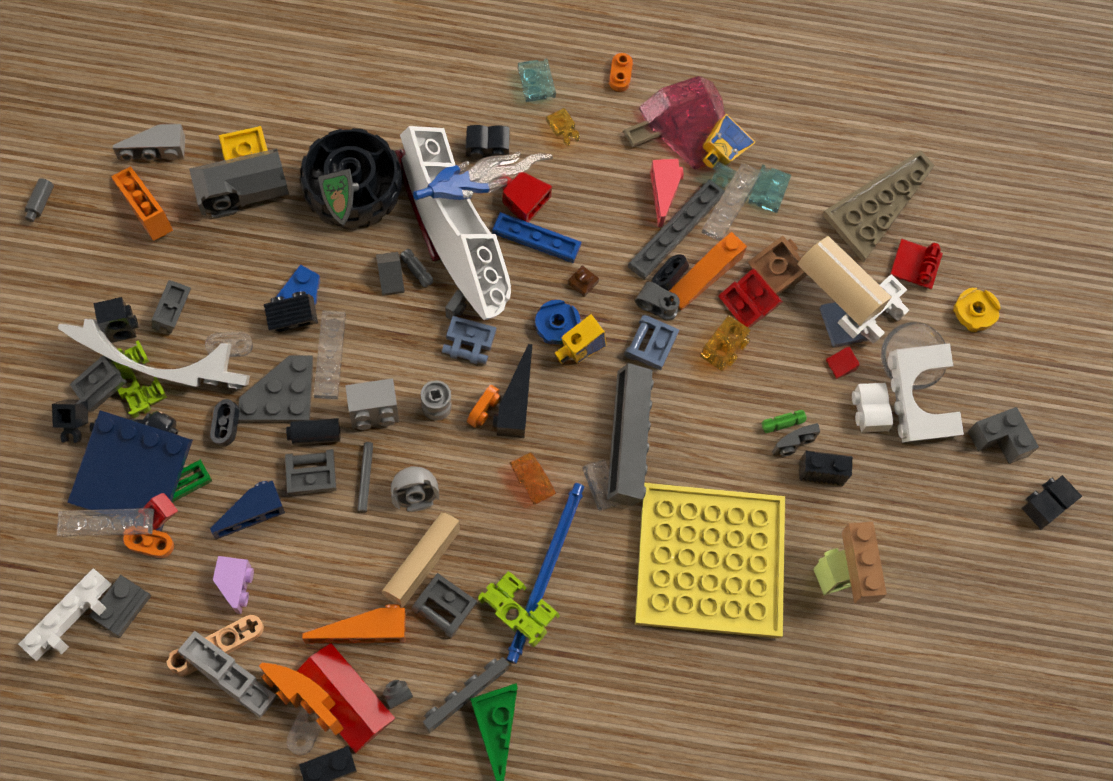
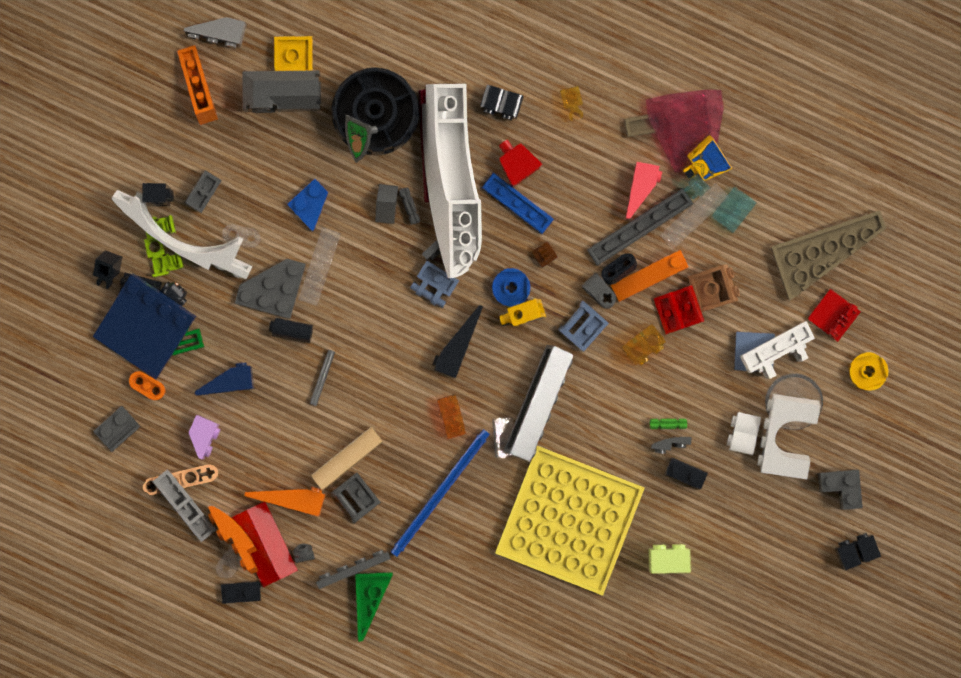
camera: 25 degrees right, 20 degrees up
white hinge [18,569,112,661] -> none
dark grey cylinder [25,178,54,222] -> none
clear plate [57,508,154,537] -> none
dark grey plate [70,355,127,411] -> none
red slope [140,493,178,530] -> none
black plate [210,399,240,447] -> none
black brick [264,291,318,333] -> none
dark grey plate [285,449,337,496] -> none
light grey brick [345,378,399,430] -> none
light grey cylinder [391,466,439,512] -> none
piece [413,151,553,200] -> none
light grey wheel [421,380,452,421] -> none
orange plate [467,385,501,427] -> none
lime piece [478,571,560,647] -> none
clear light blue plate [518,59,556,102] -> none
orange plate [609,53,633,92] -> none
tan brick [797,236,892,326] -> none
red slope [826,346,860,379] -> none
medium nougat brick [842,522,887,604] -> none

